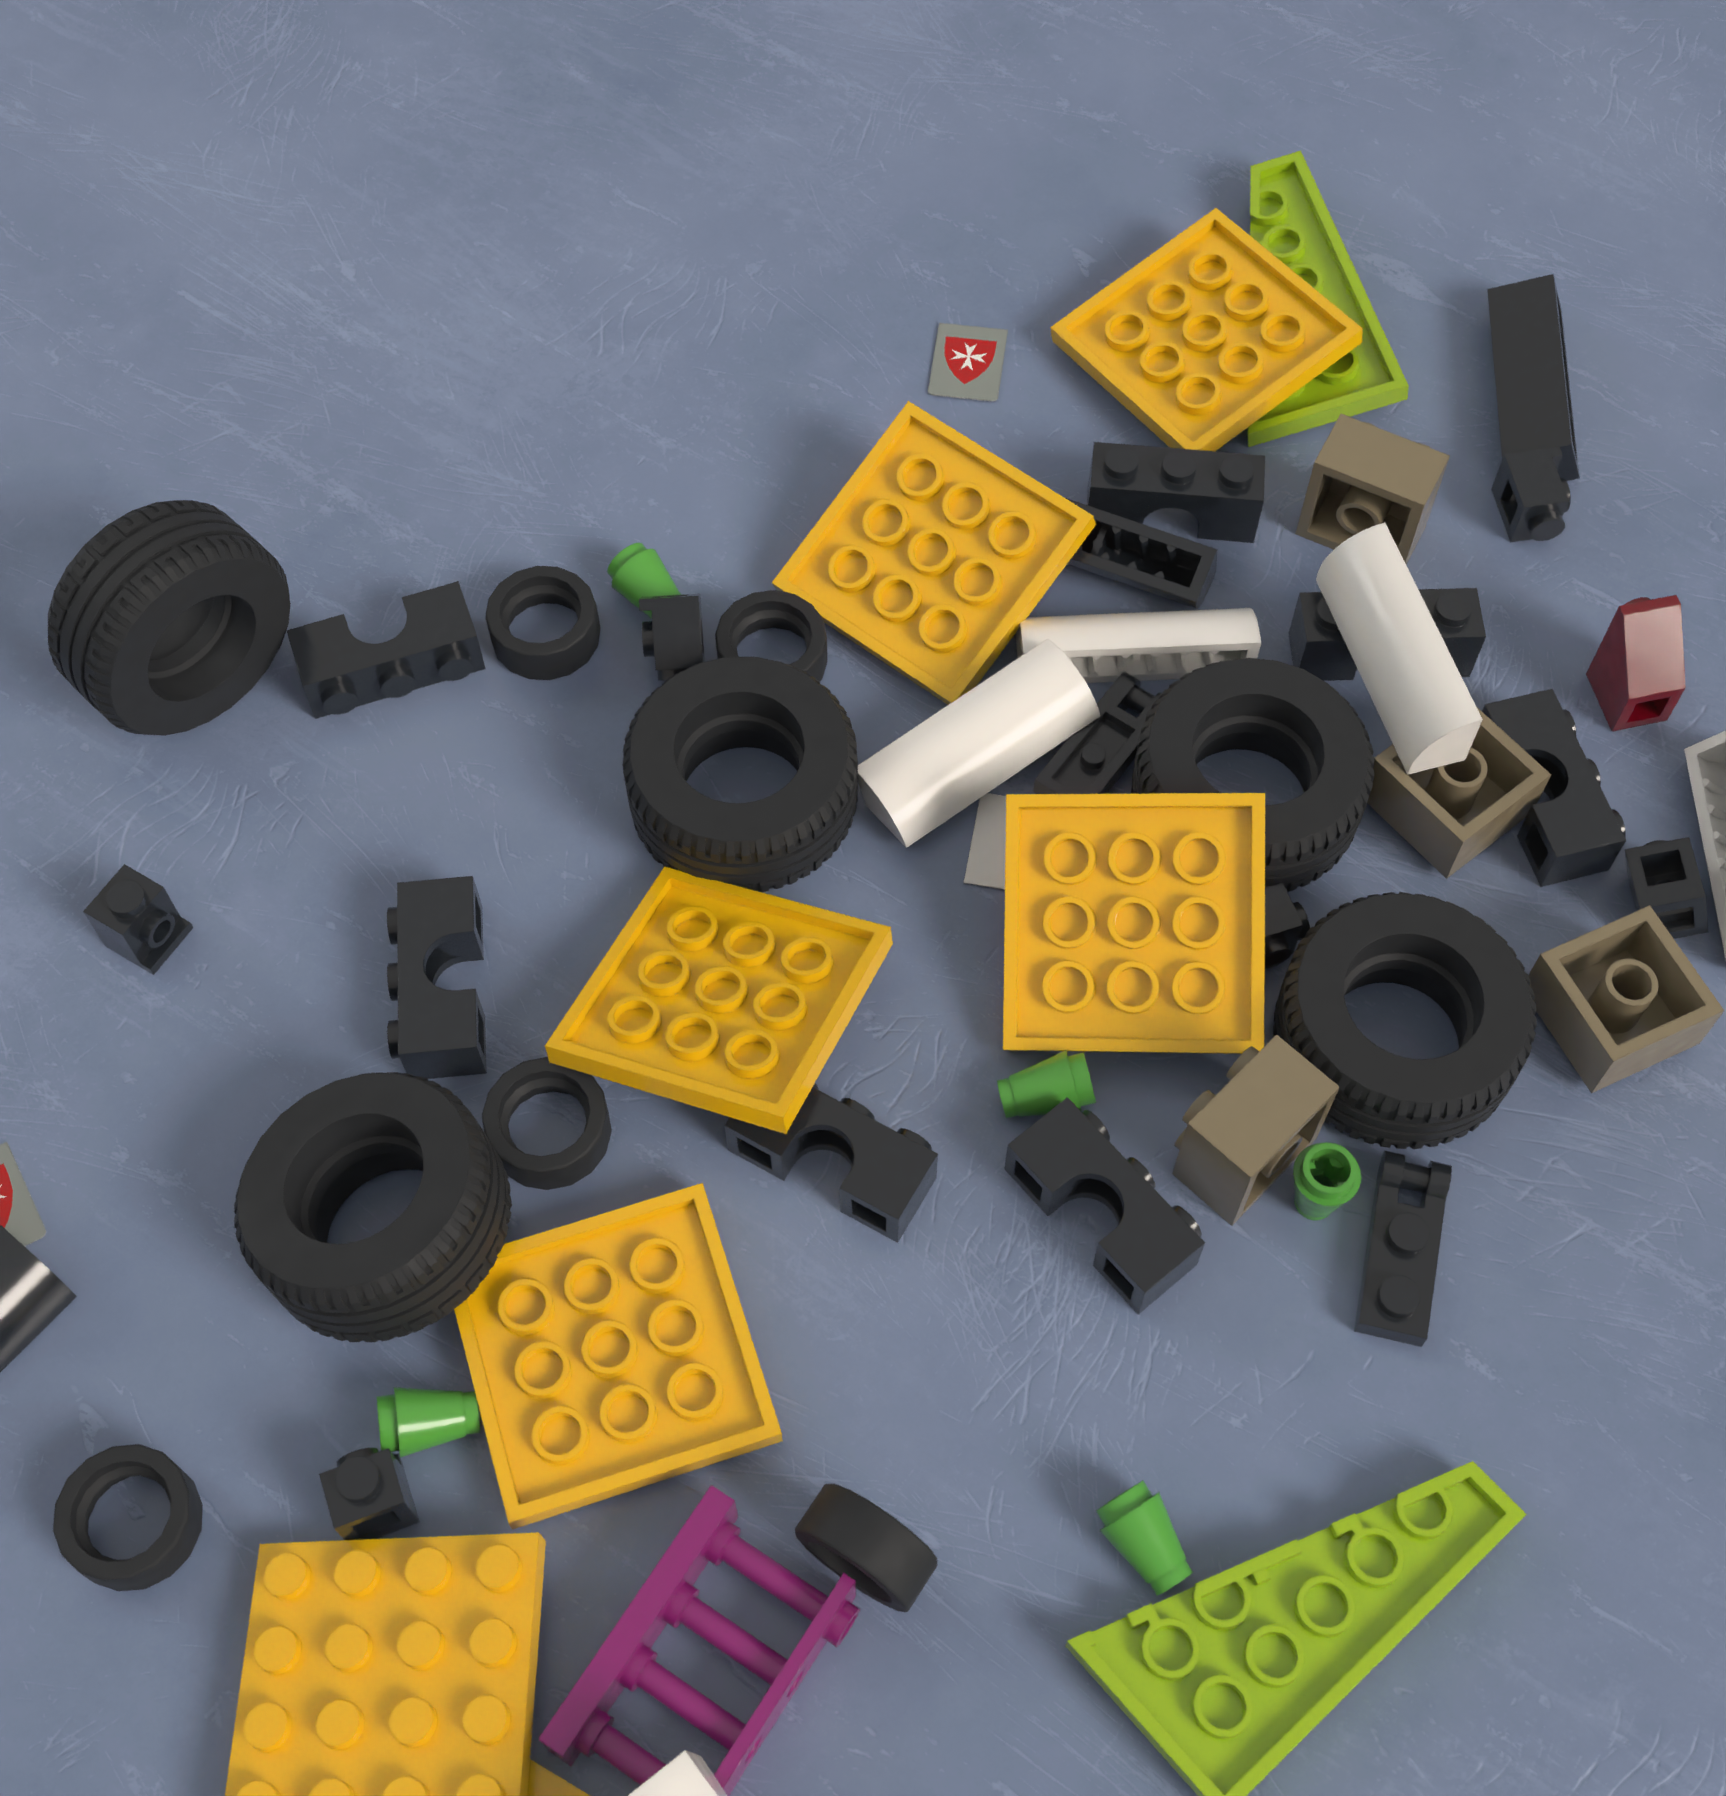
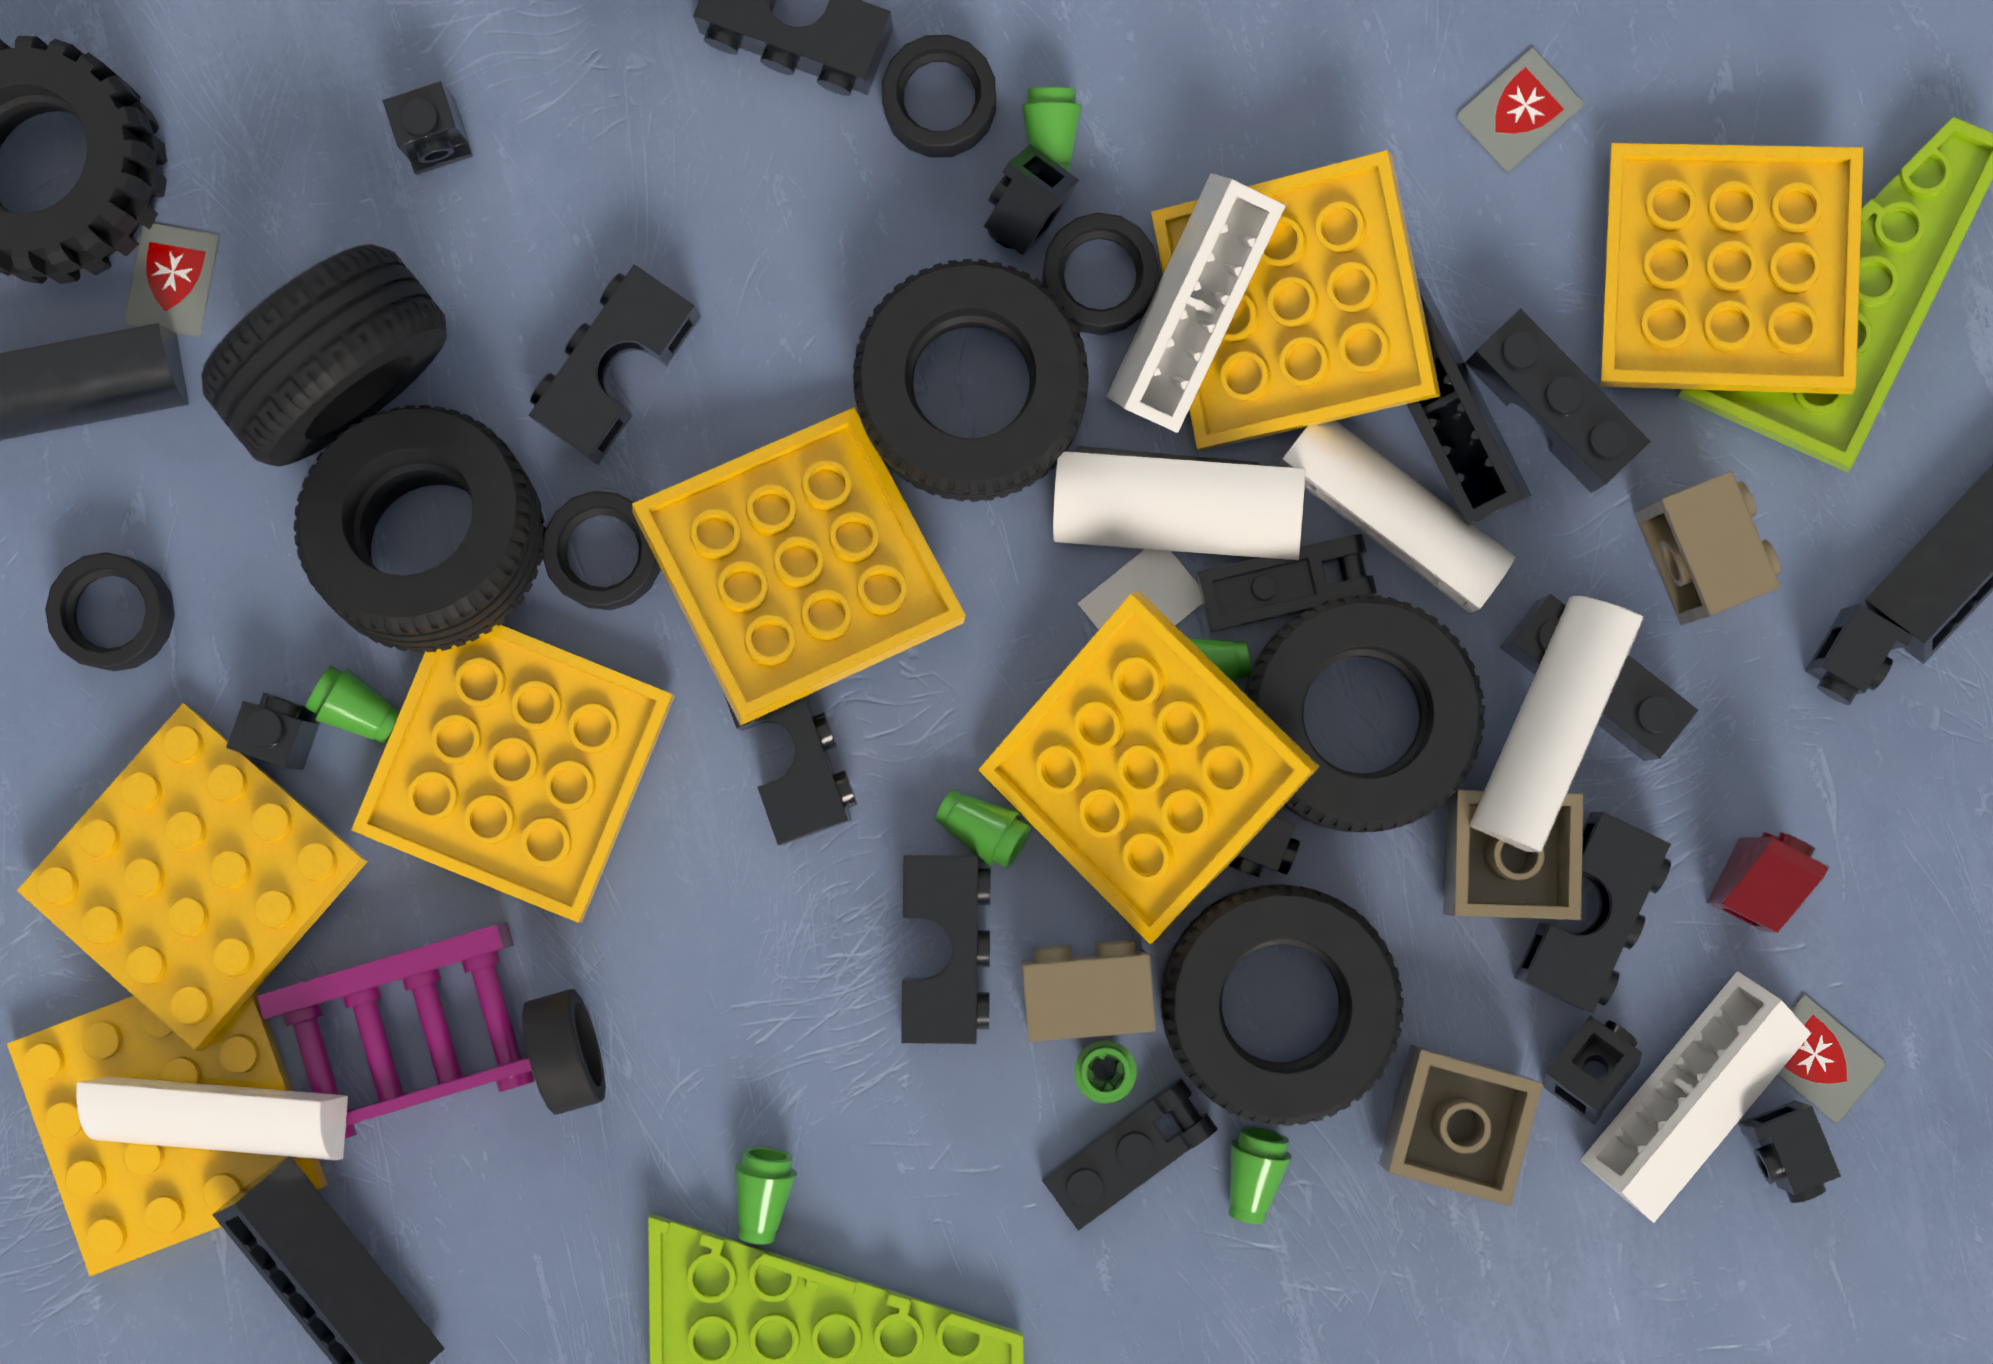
camera: 45 degrees right, 25 degrees up
none -> black tyre [201,244,447,467]
none -> white brick [1106,173,1286,433]
none -> bright green cone [1228,1127,1292,1224]

